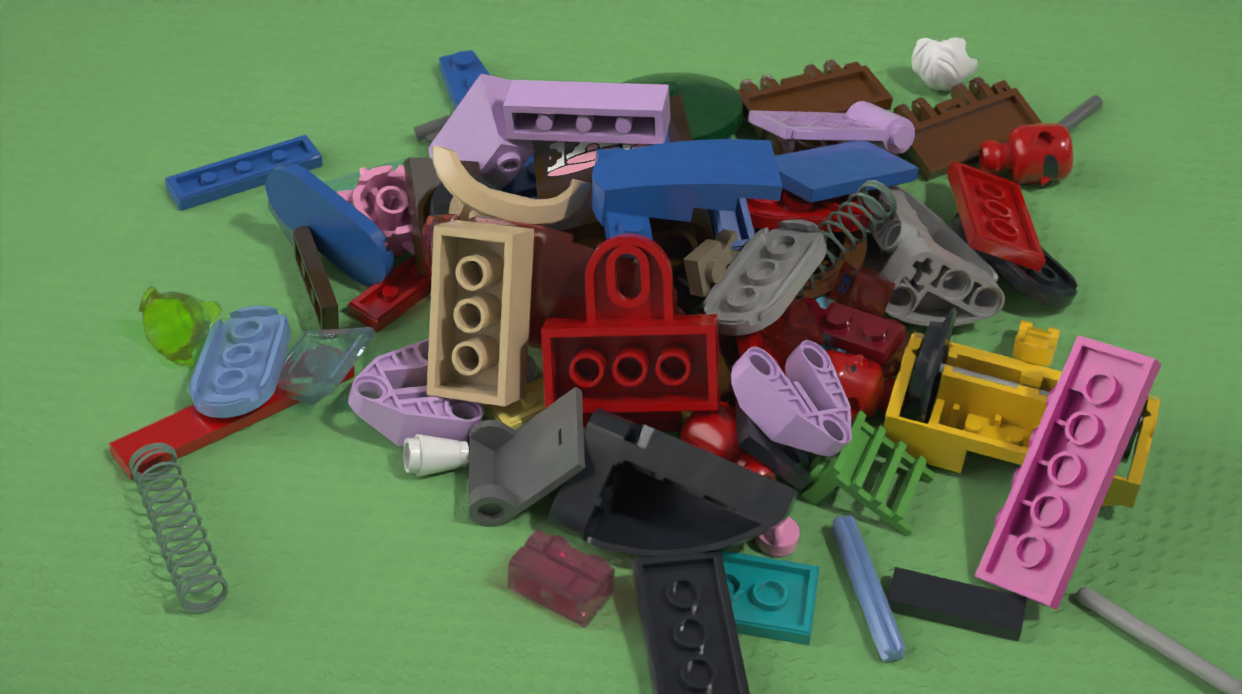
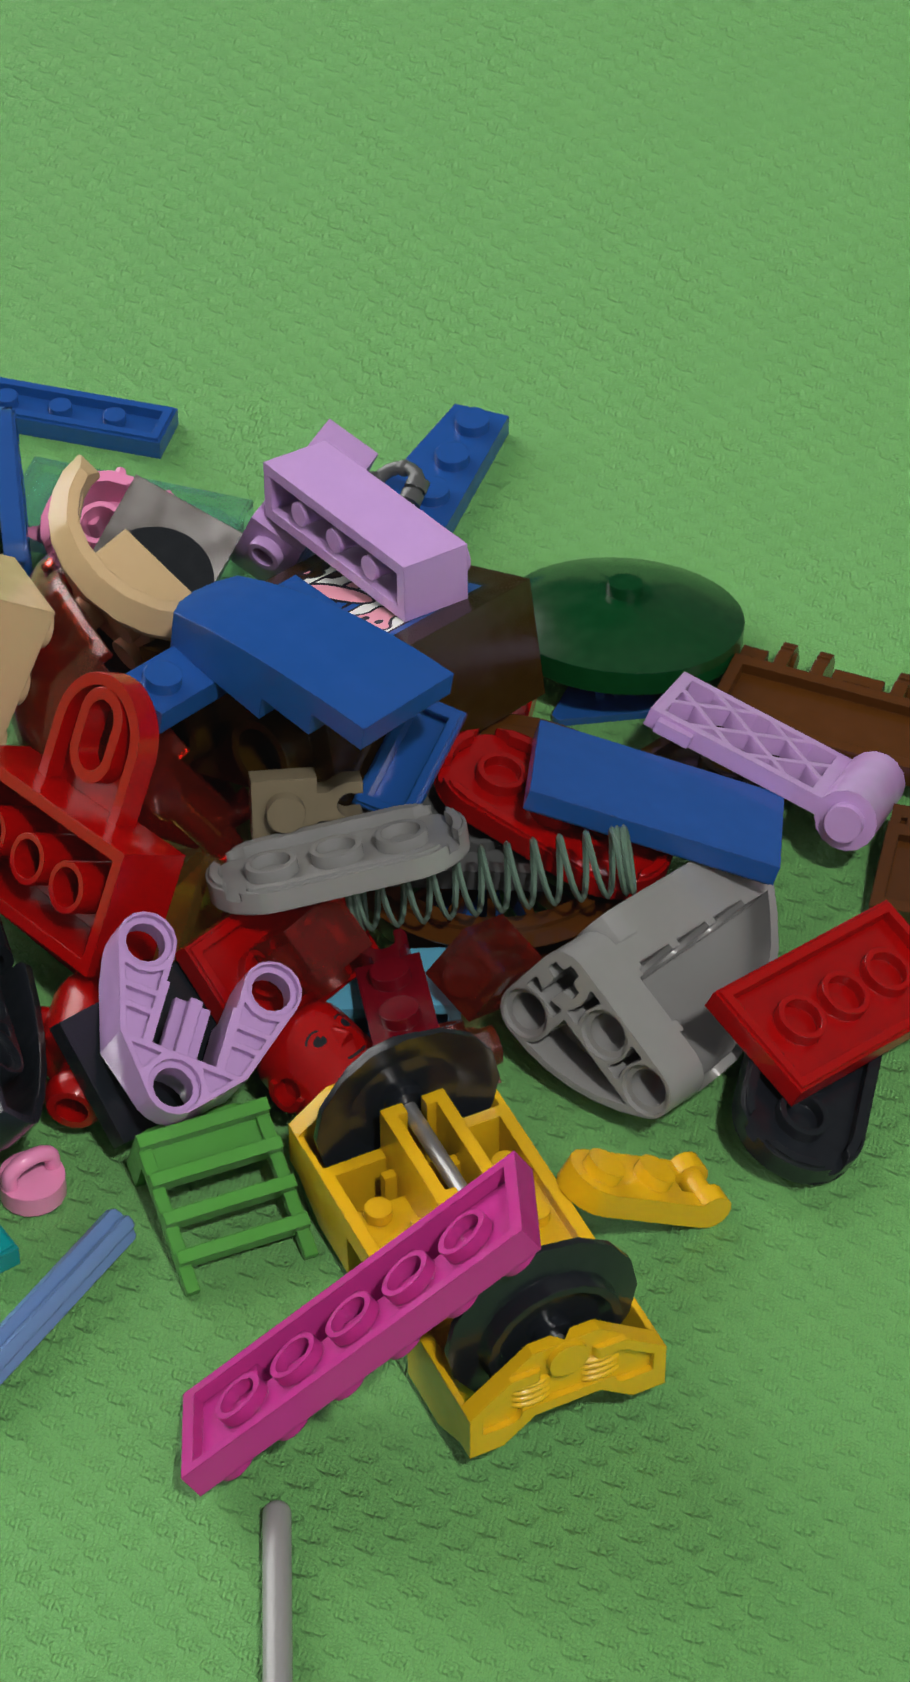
camera: 50 degrees right, 0 degrees up
black tile [887,567,1027,641] -> none

